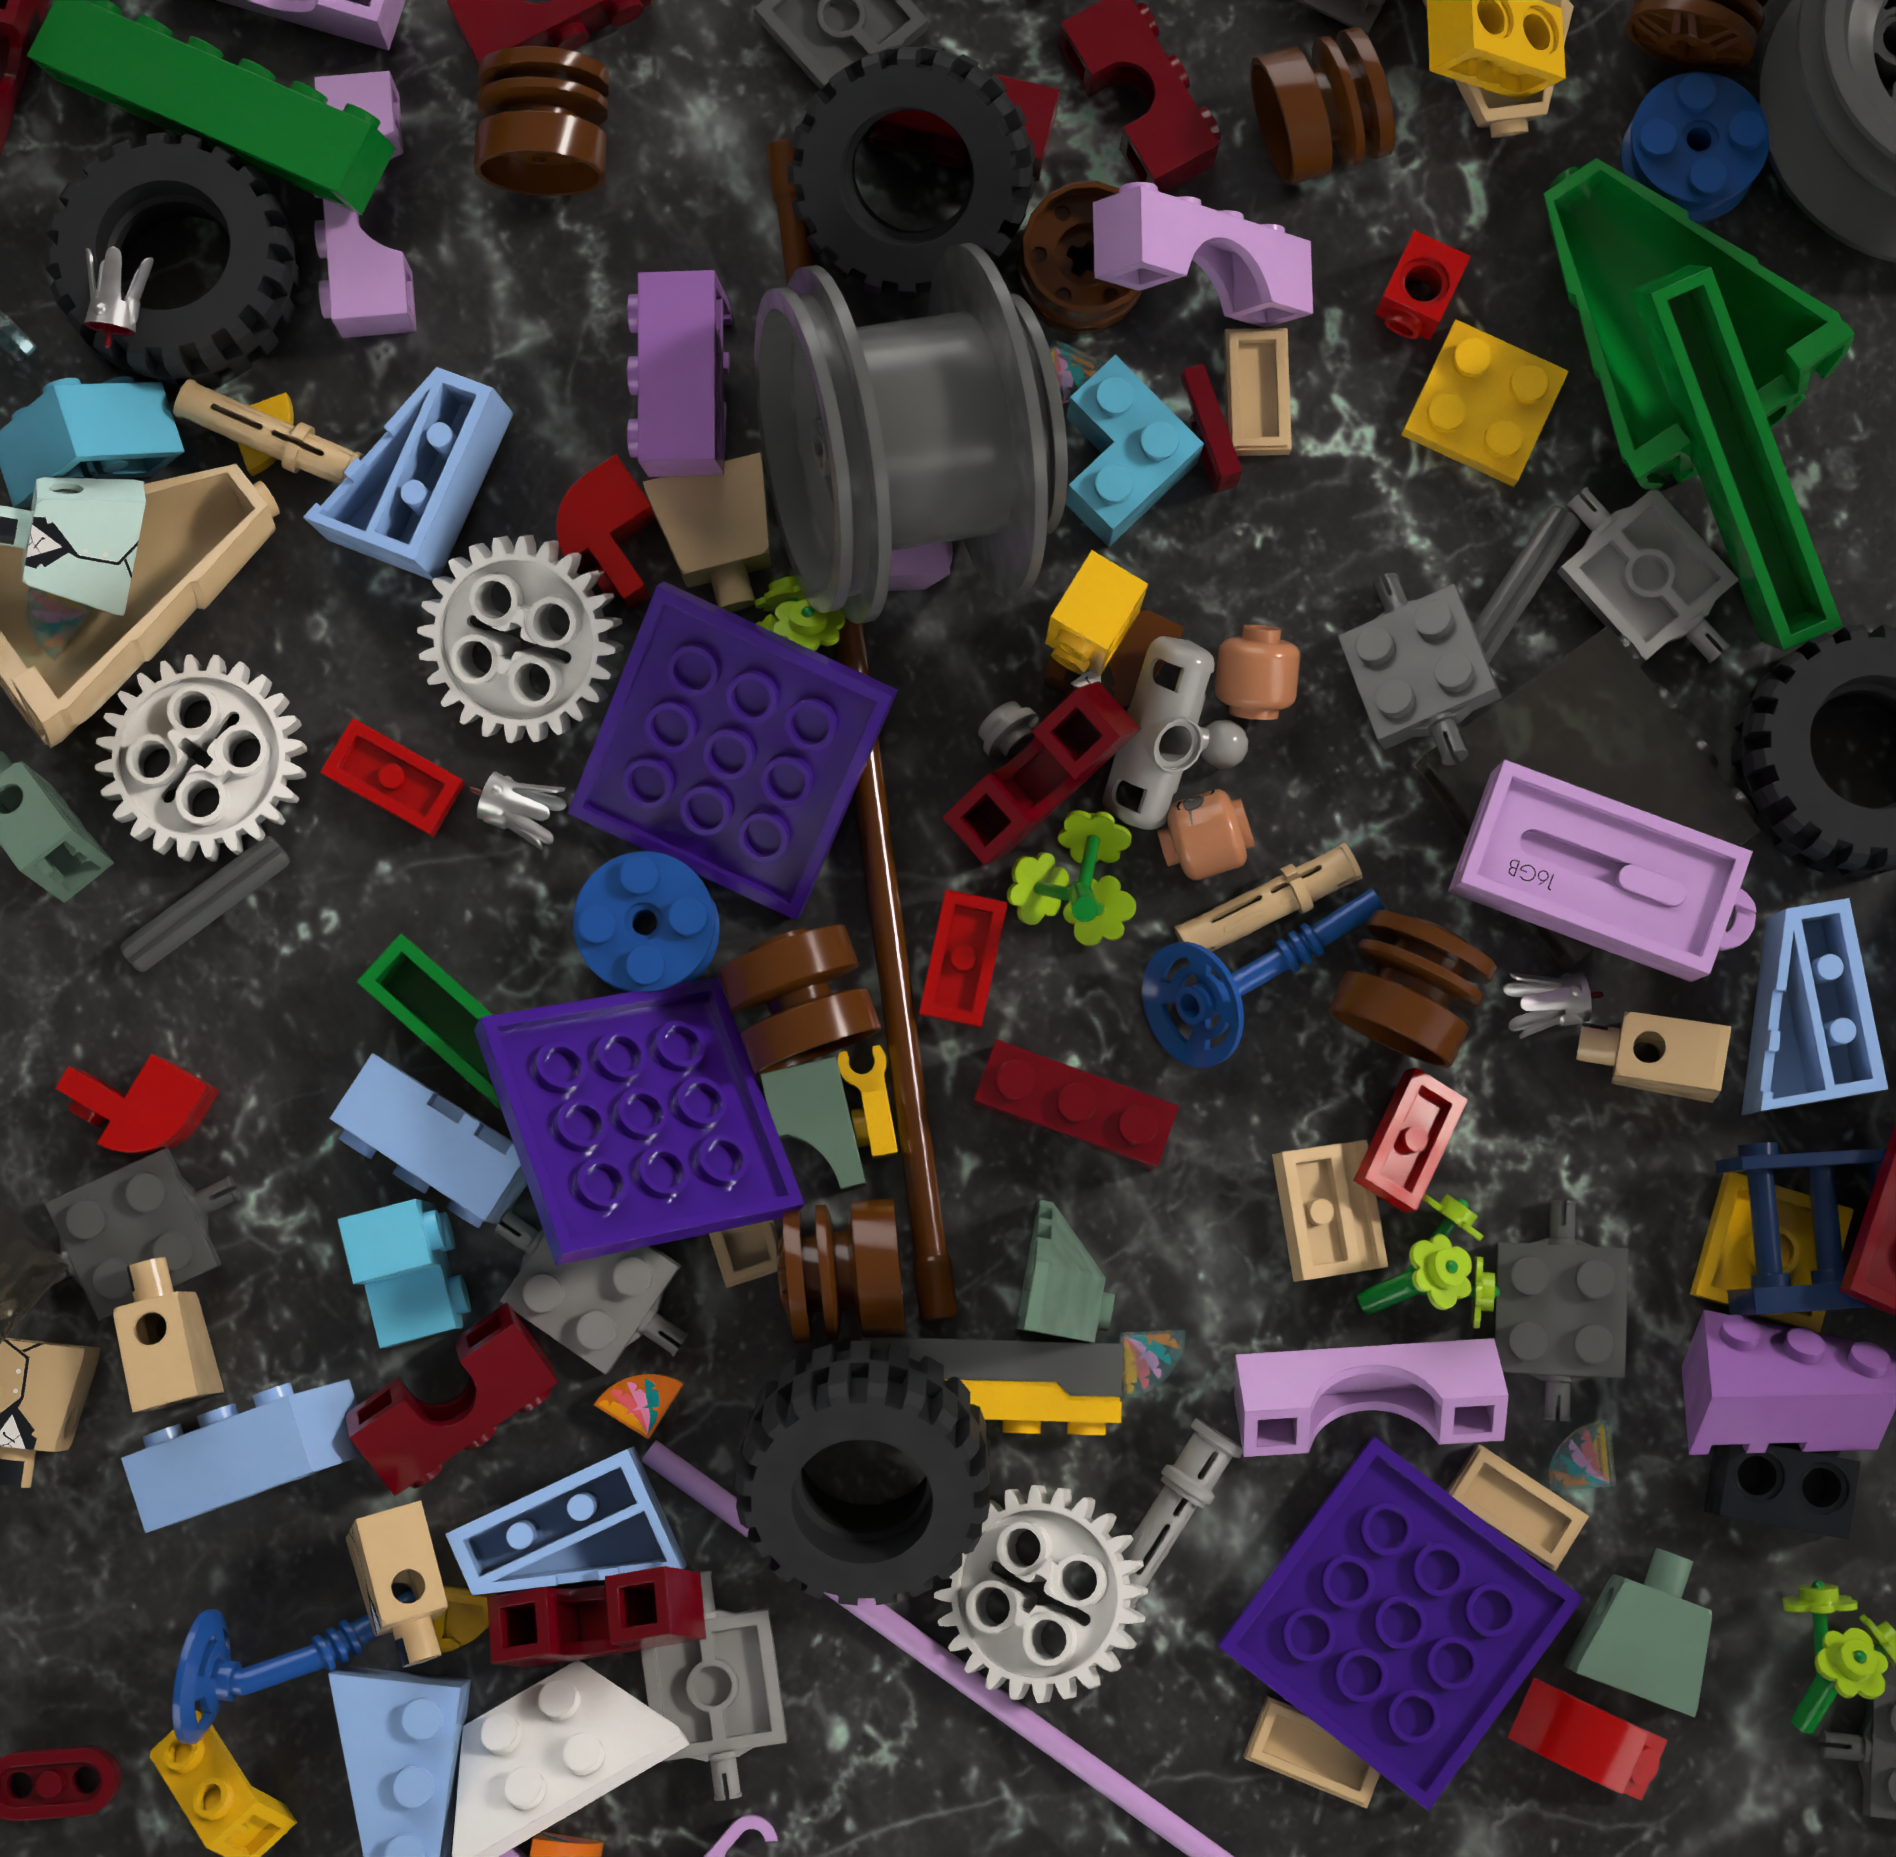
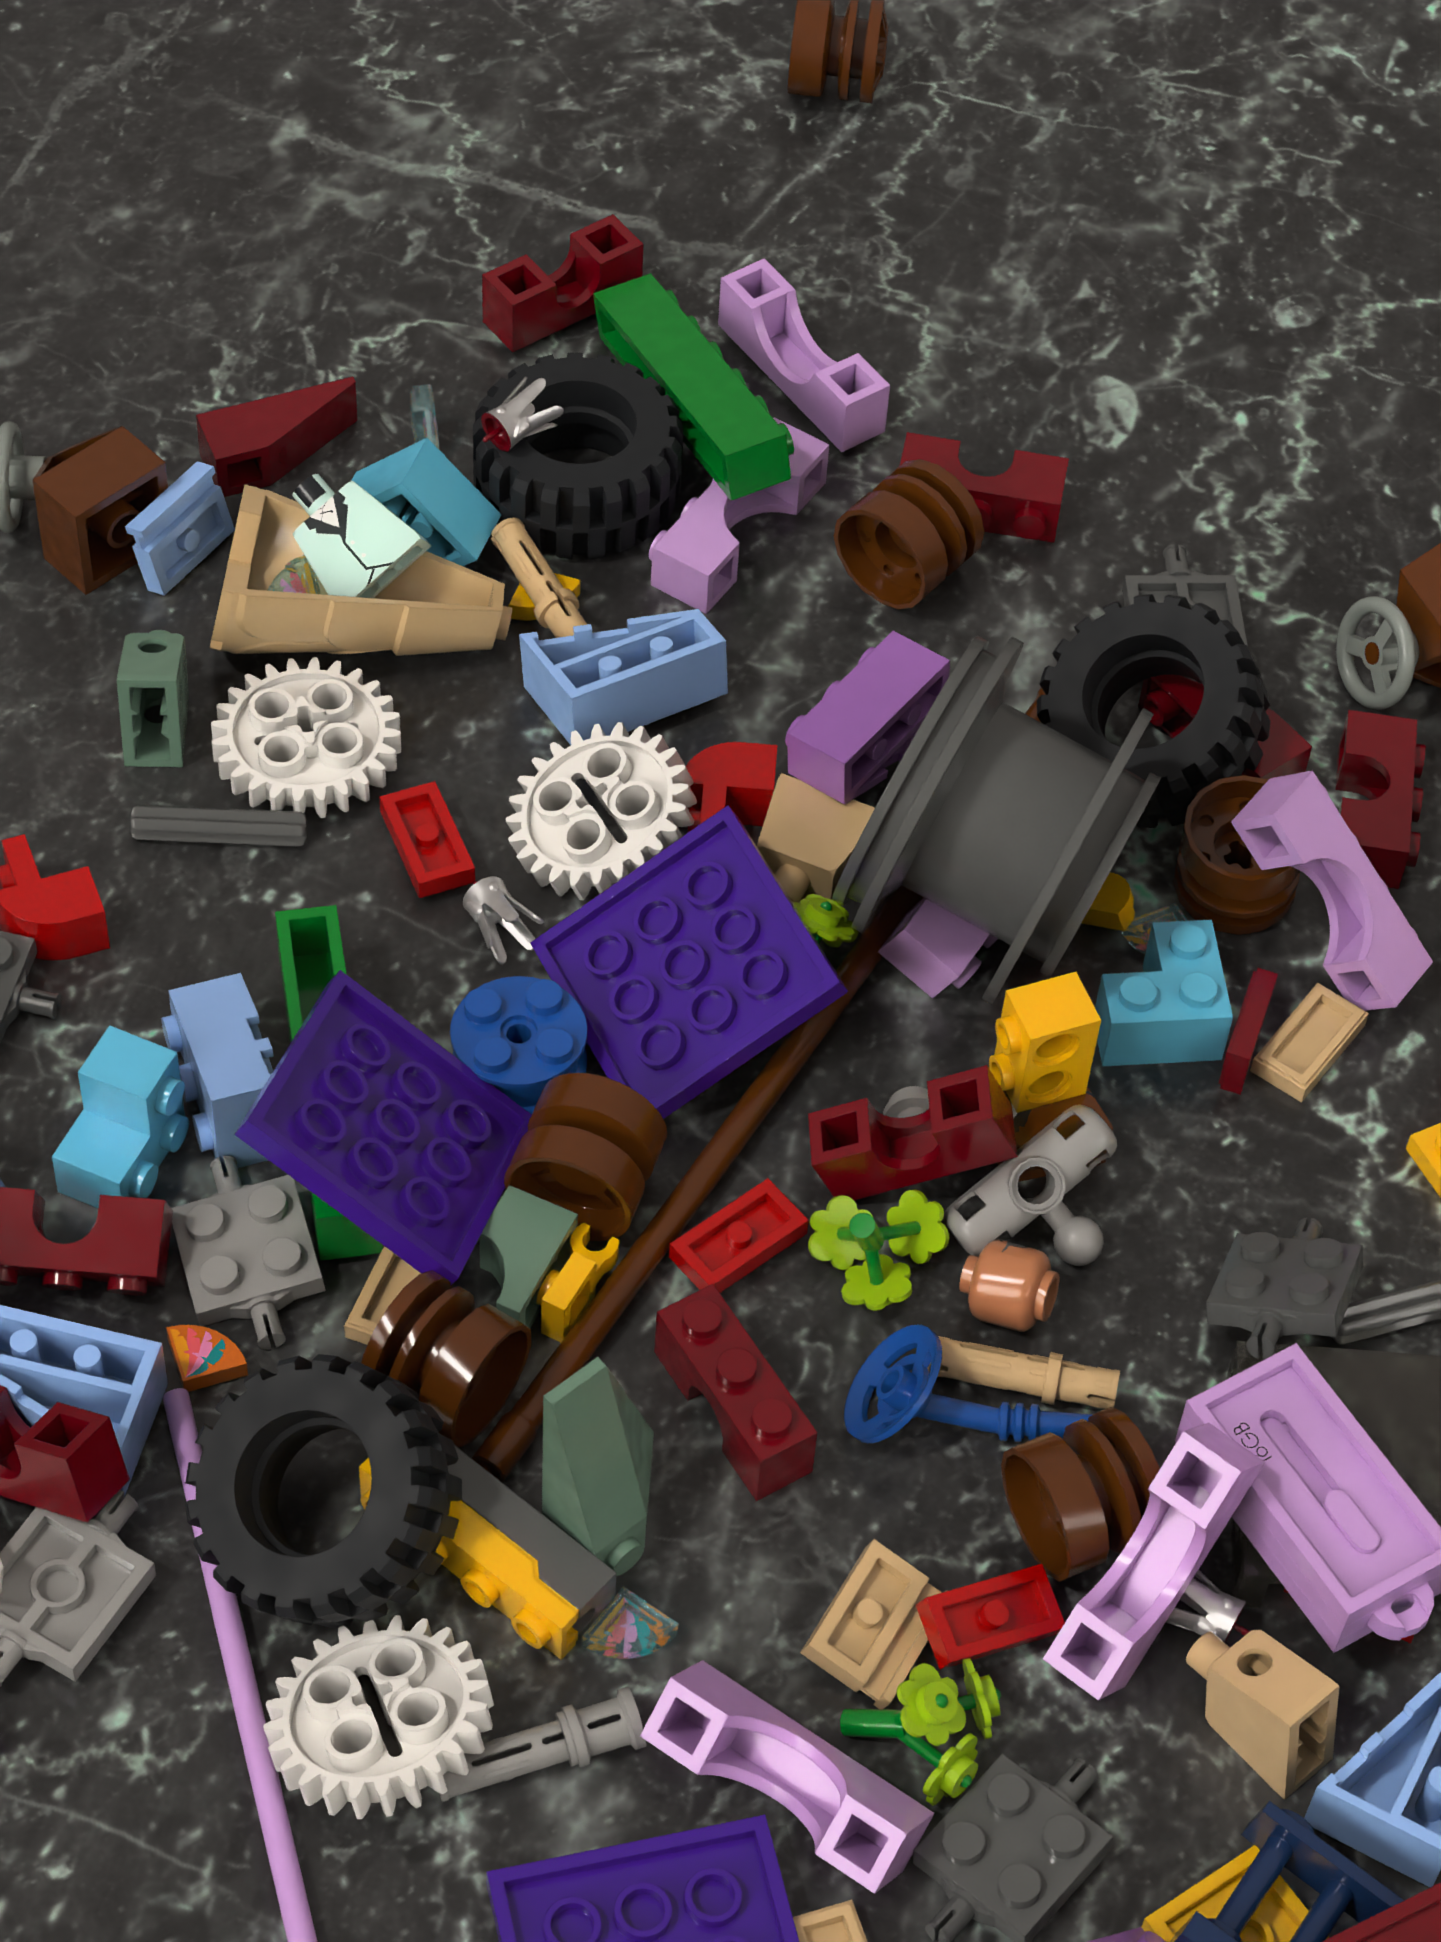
camera: 40 degrees right, 30 degrees down
nougat head [1215,625,1301,720] -> none
none -> lavender arch [1043,1423,1265,1701]

